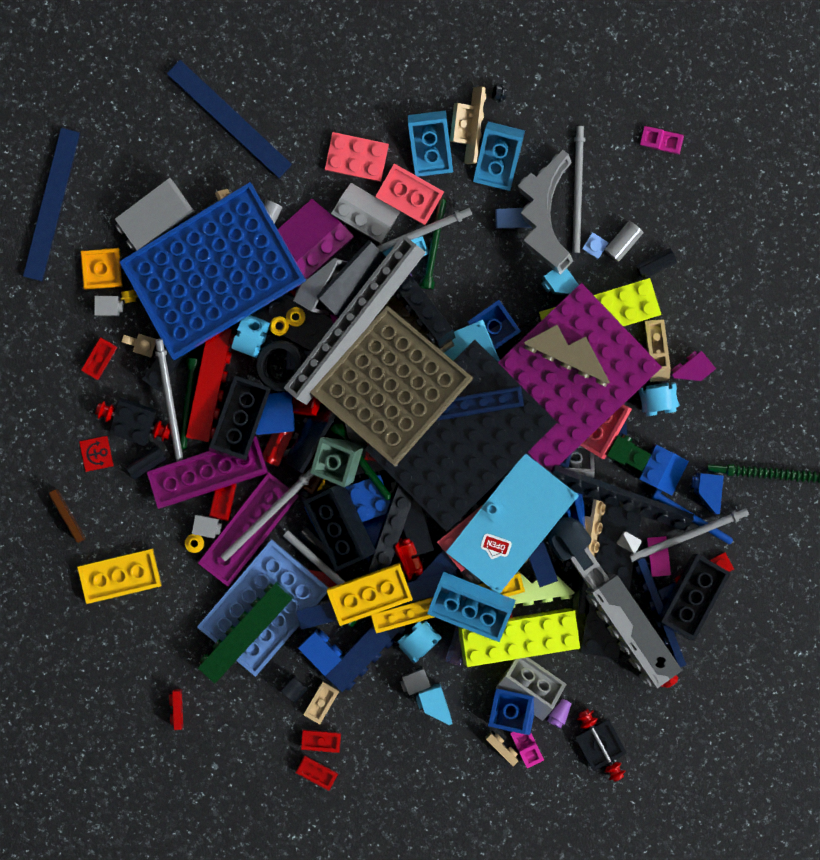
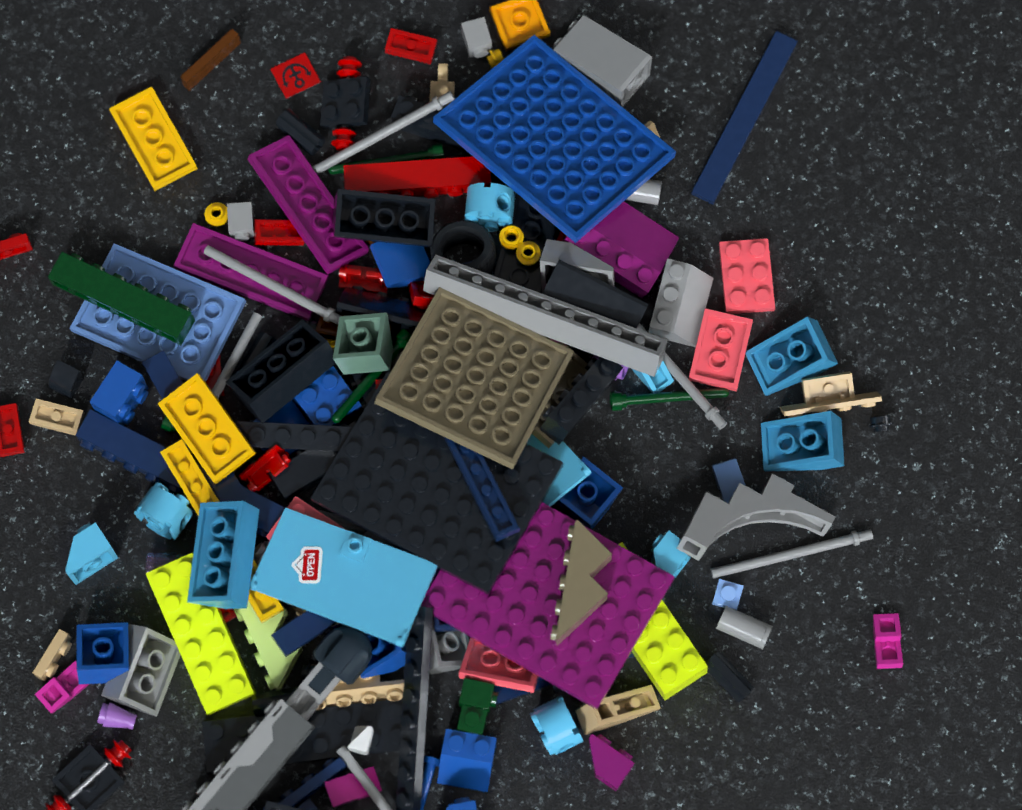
camera: 80 degrees right, 15 degrees down
light grey brick [400,667,431,695] -> none

